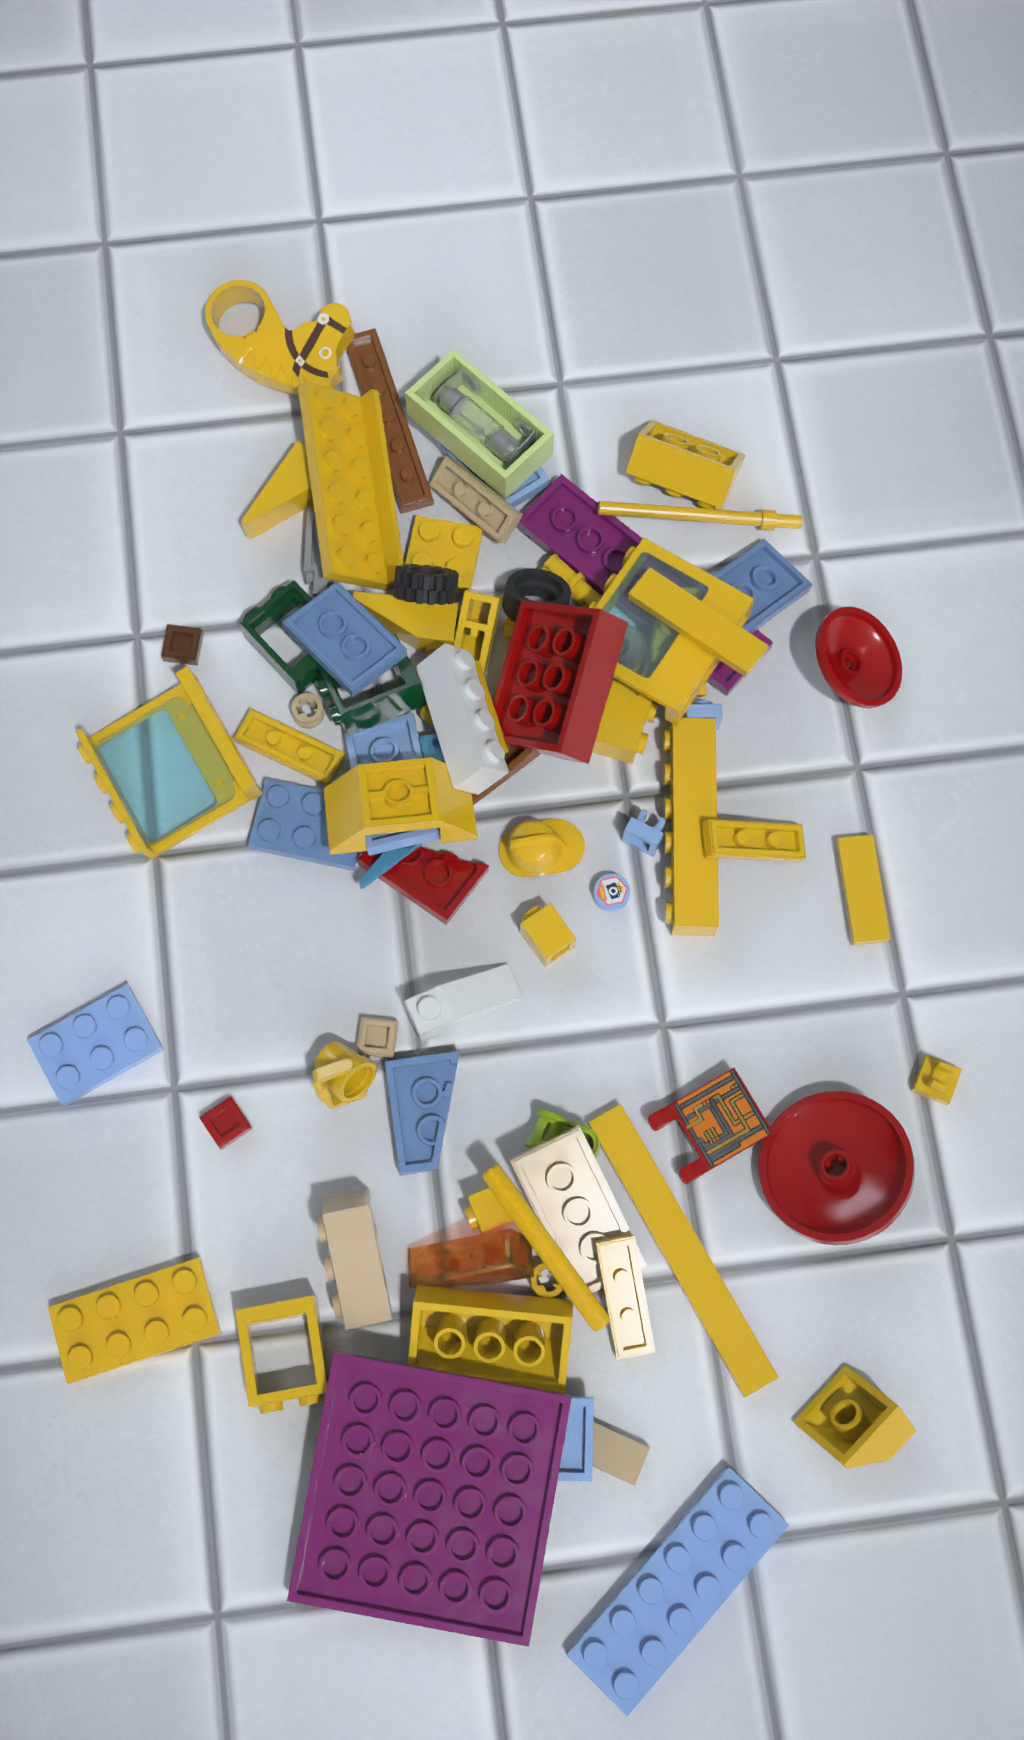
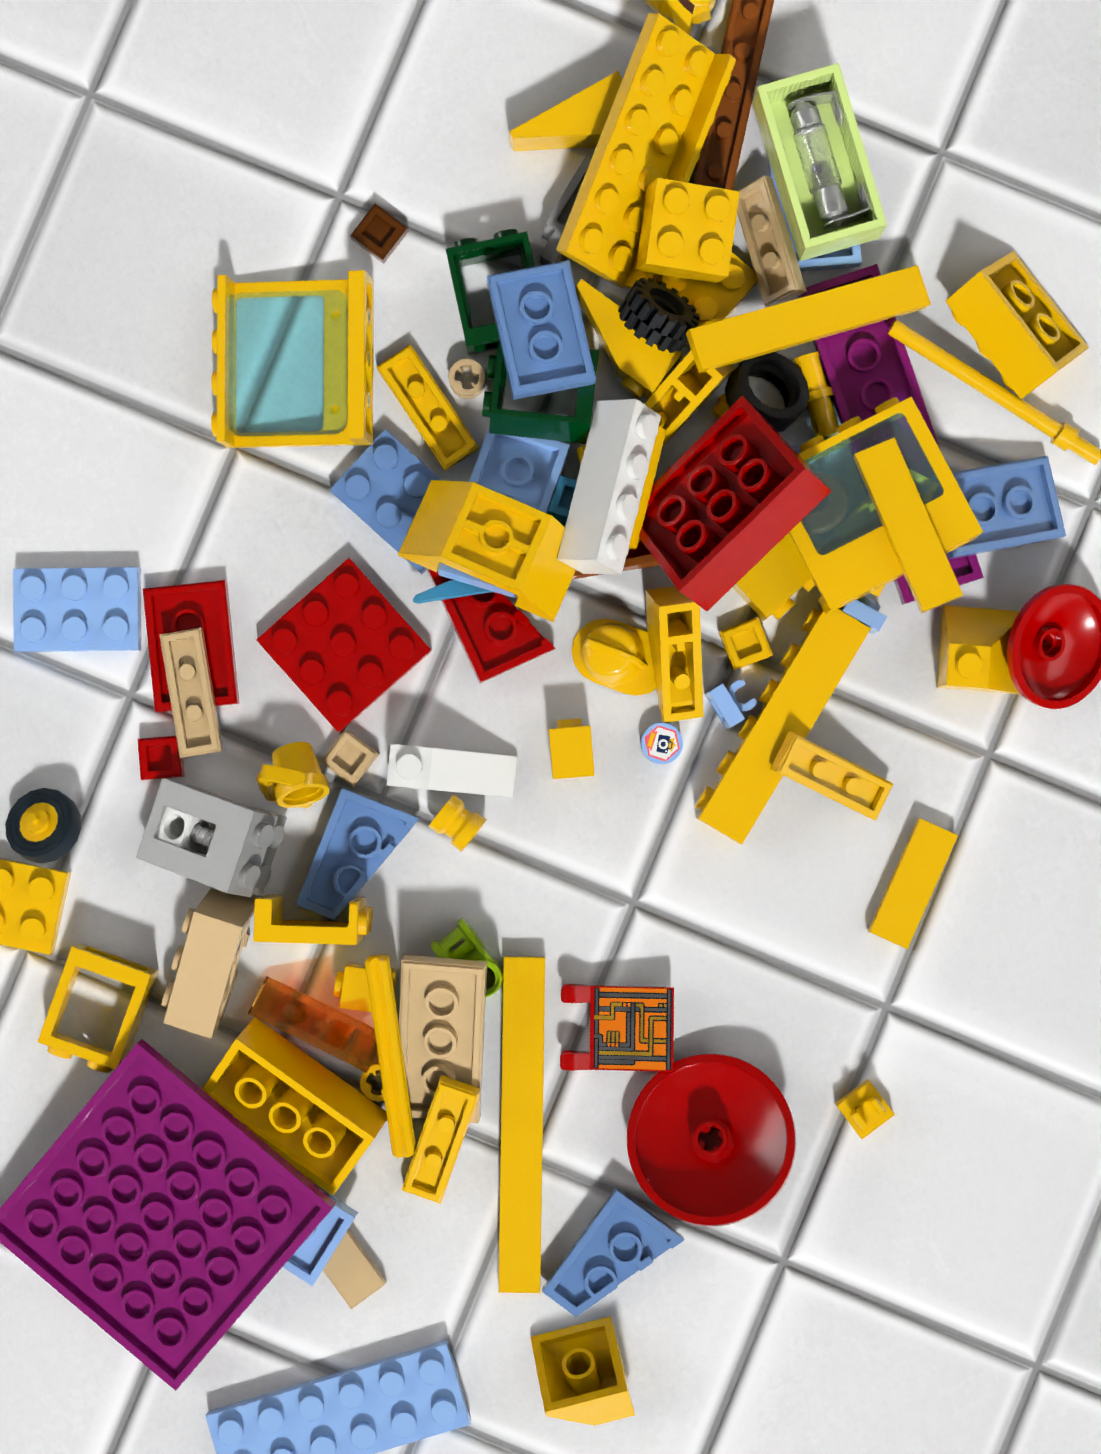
camera: 35 degrees right, 15 degrees up
none -> black wheel [5,788,82,863]
none -> light grey brick [136,778,287,897]
none -> red tile [143,580,240,713]
none -> tan tile [159,627,224,758]
none -> yellow panel [253,894,373,945]
none -> red plate [256,558,432,733]
none -> yellow wheel [429,794,486,852]
none -> medium blue wing [542,1187,684,1317]
none -> yellow brick [636,177,740,283]
none -> yellow slope [645,586,704,723]
none -> yellow tile [686,265,931,373]
none -> yellow tile [718,617,773,671]
none -> yellow slope [937,605,1020,694]

